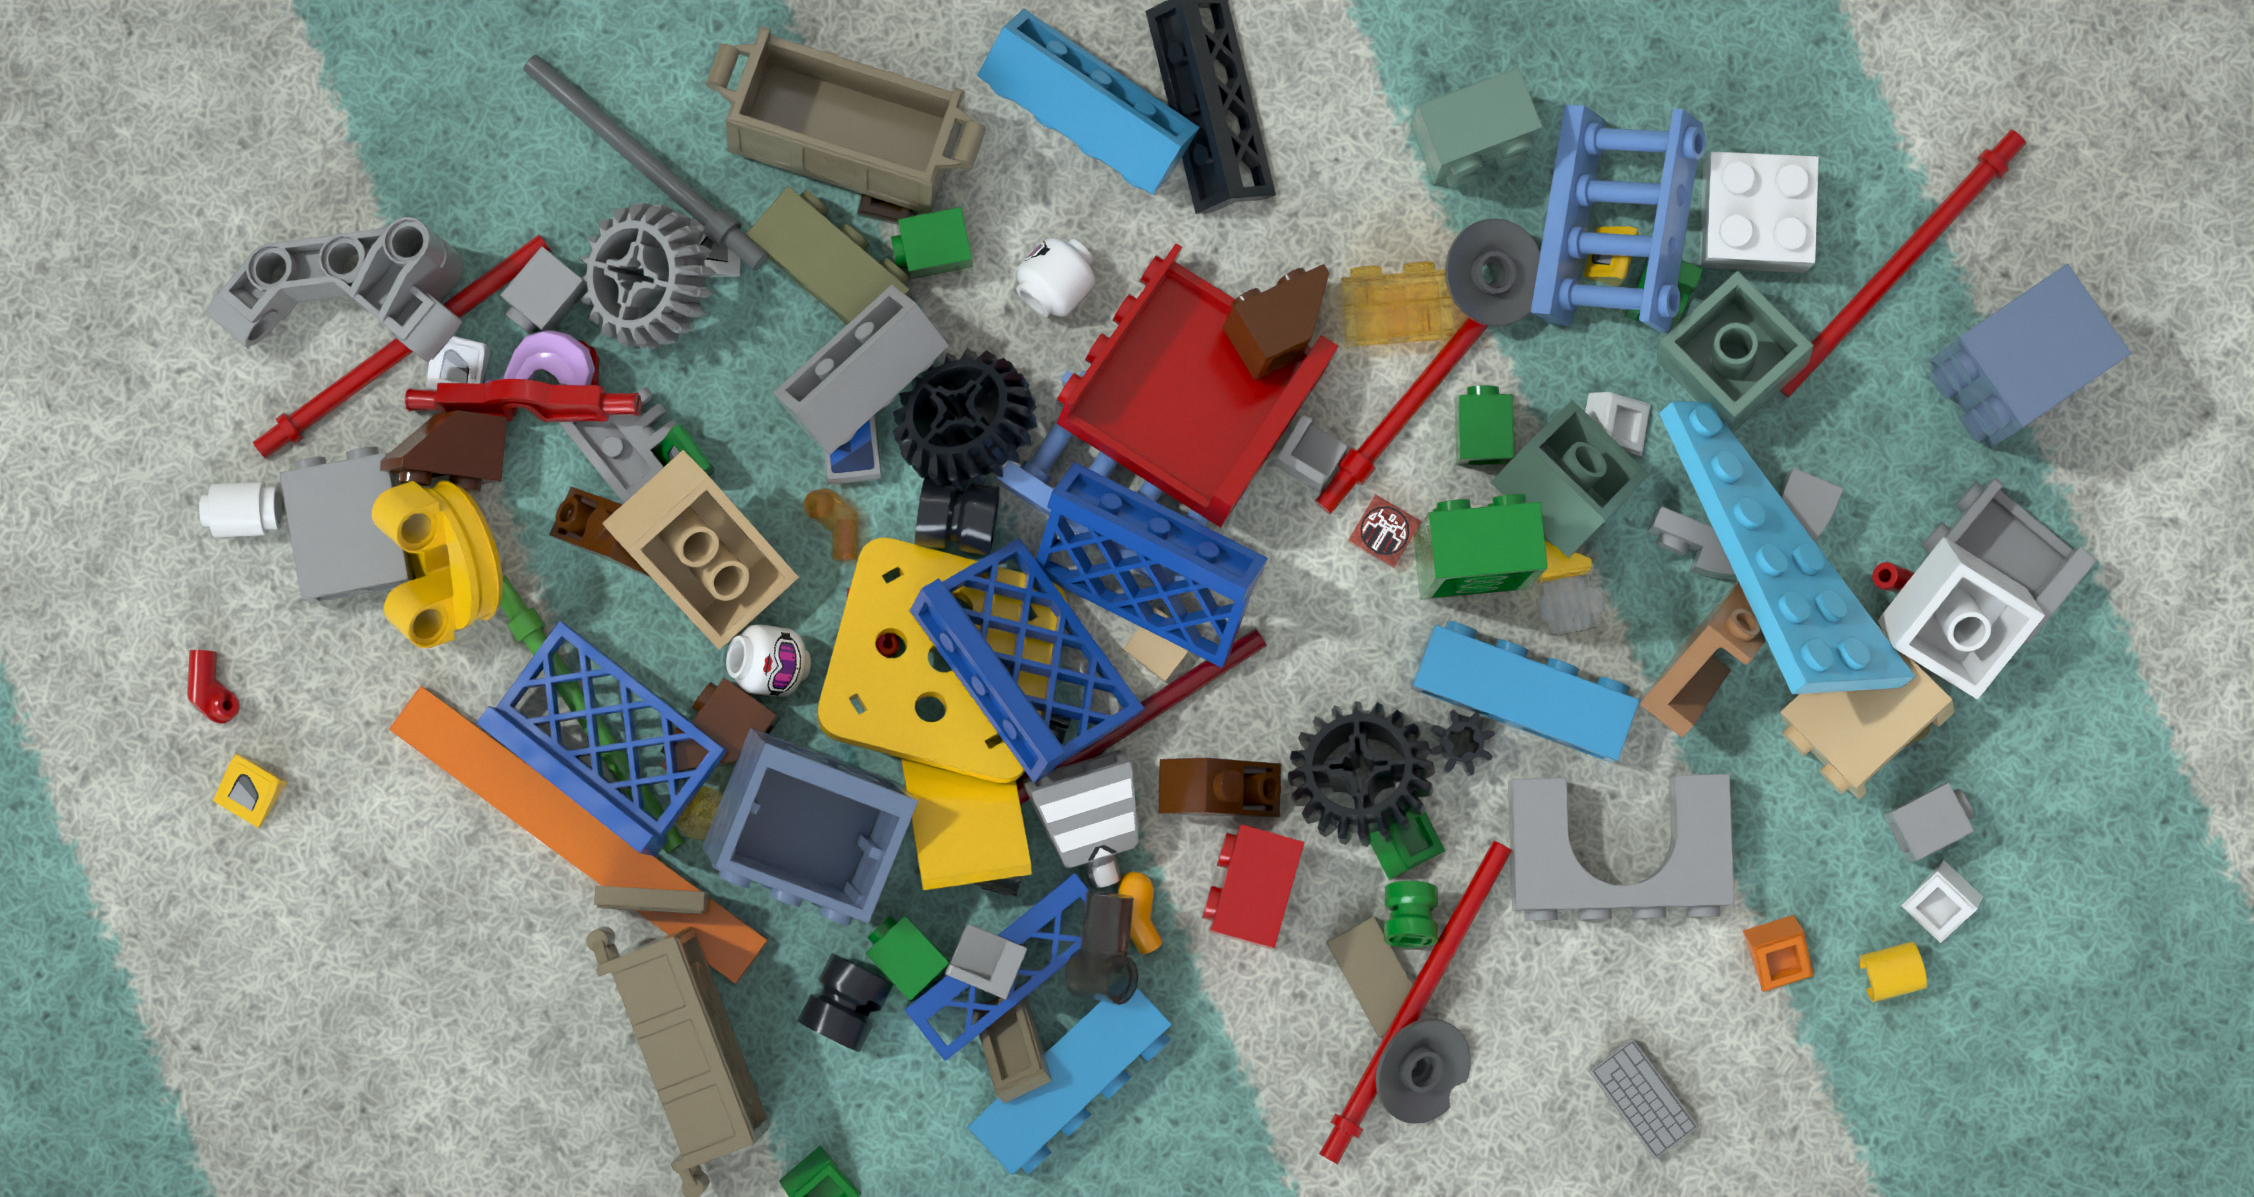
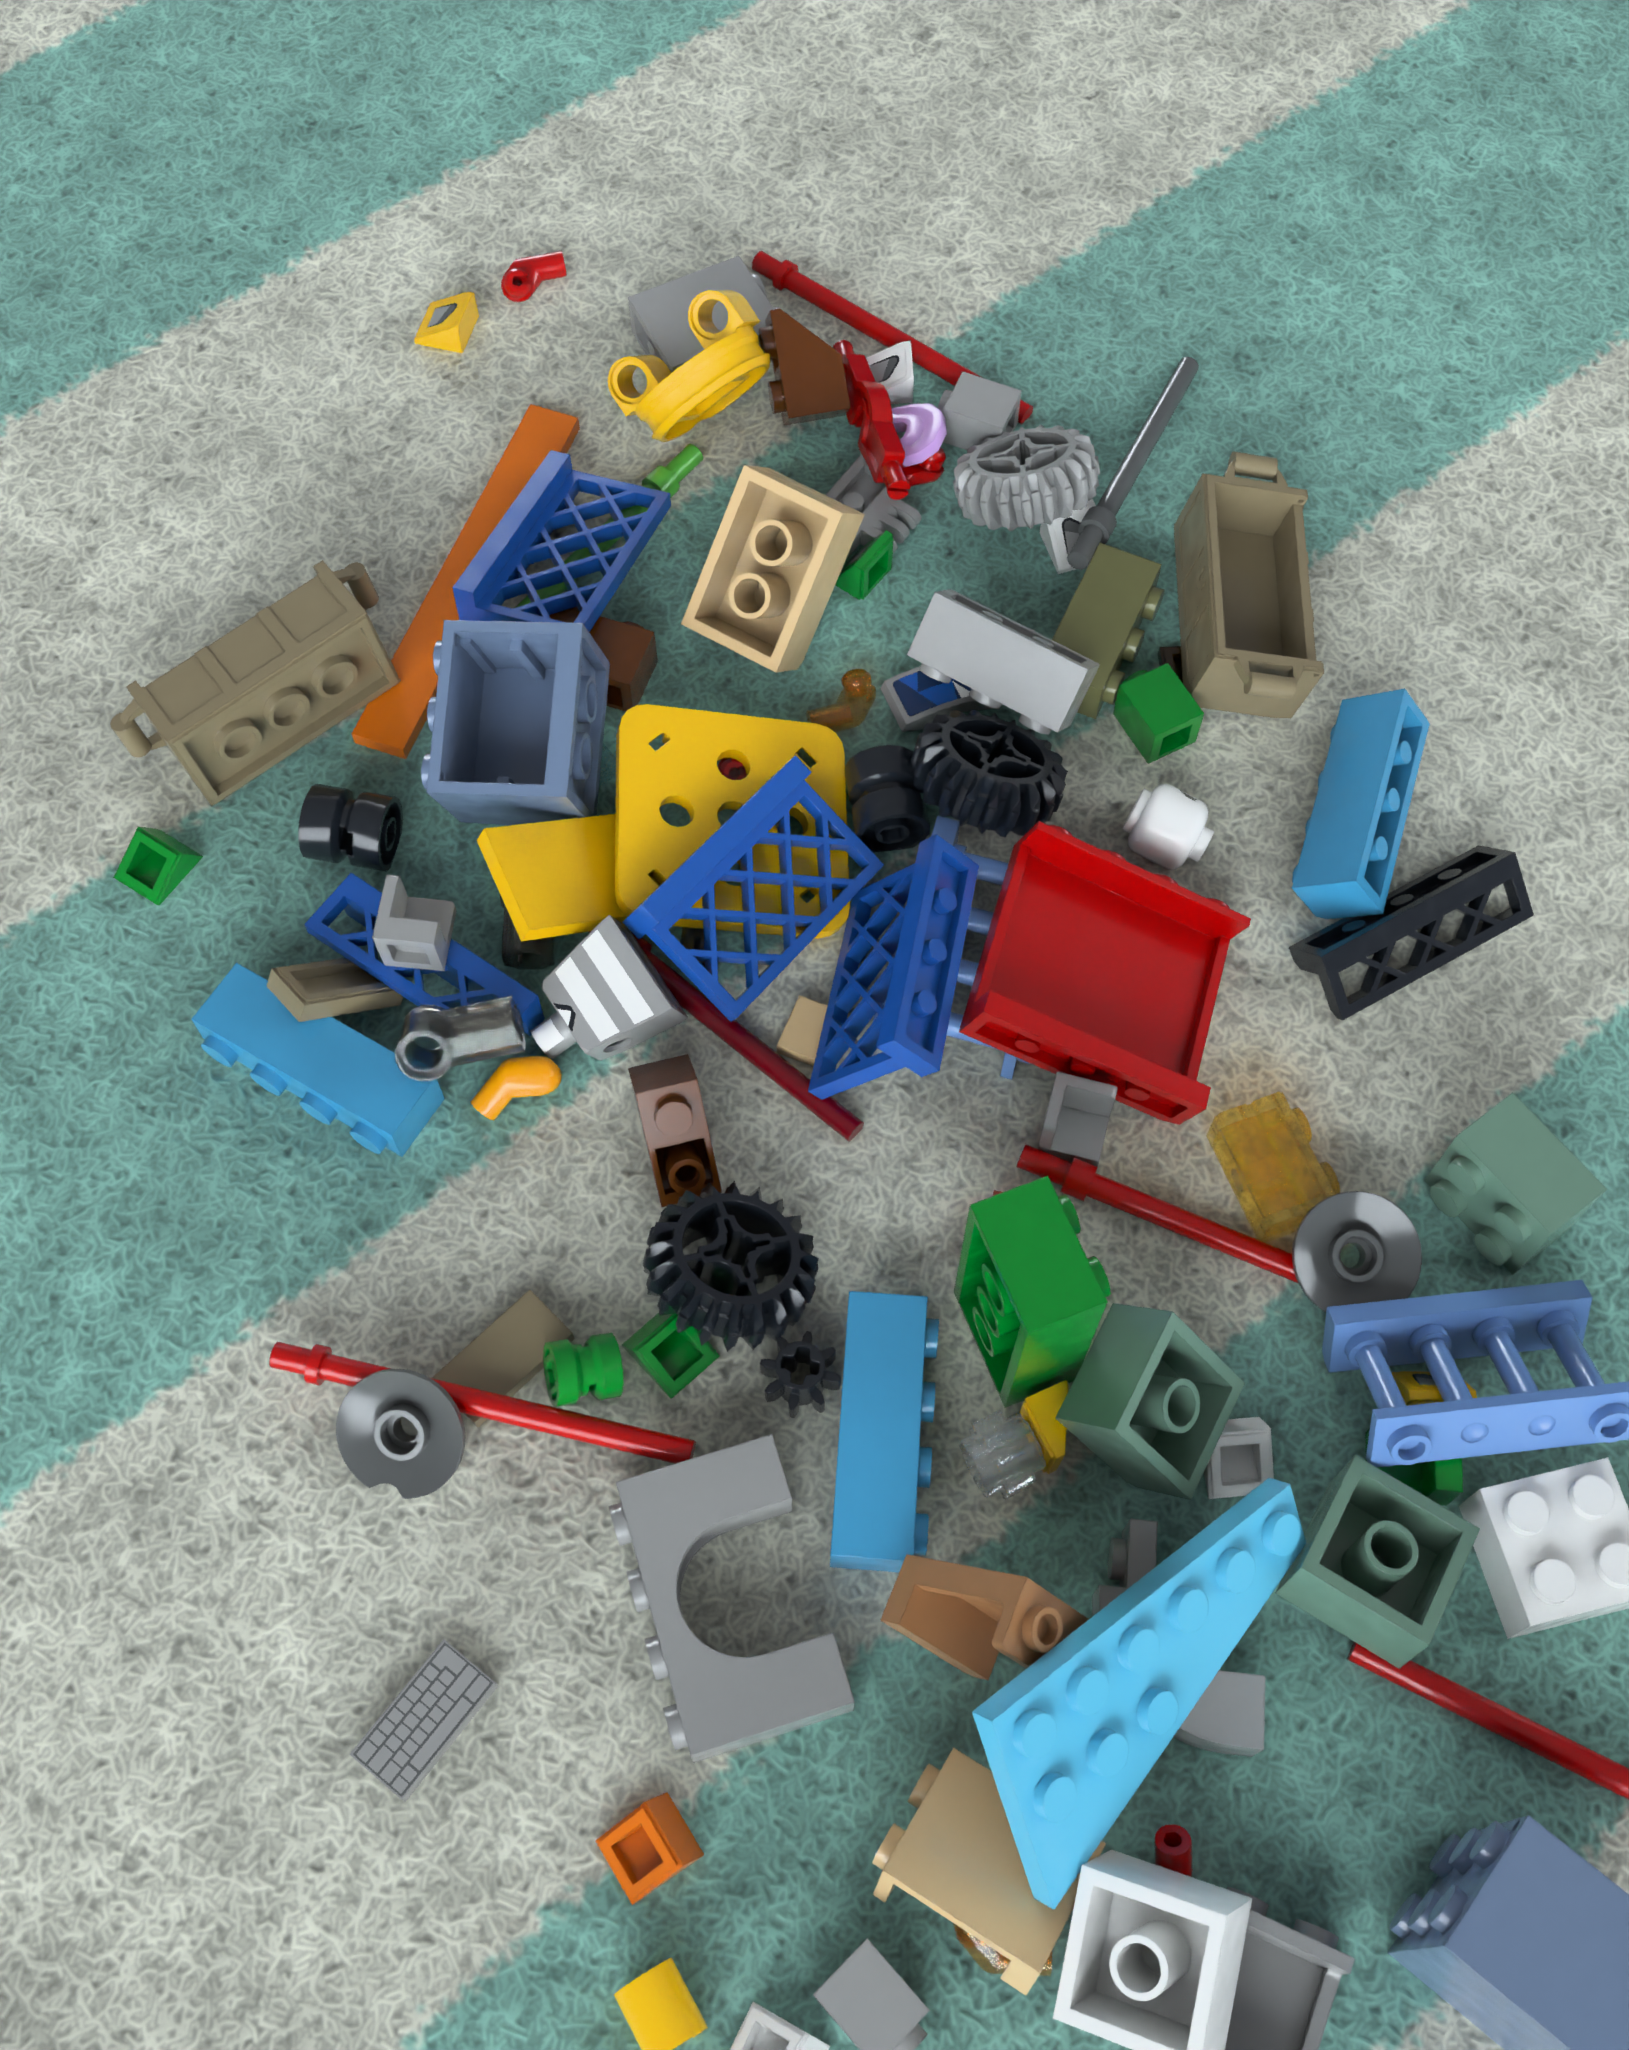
camera: 75 degrees right, 20 degrees down
white brick [199,482,282,537] -> none
light grey connector [208,217,464,363] -> none
dark tan tile [594,886,710,915] -> none
white head [726,625,811,697] -> none
green brick [865,916,951,1001] -> none
red brick [1202,824,1305,950] -> none
reddish brown slope [1223,264,1329,381] -> none
green brick [1455,385,1514,465] -> none

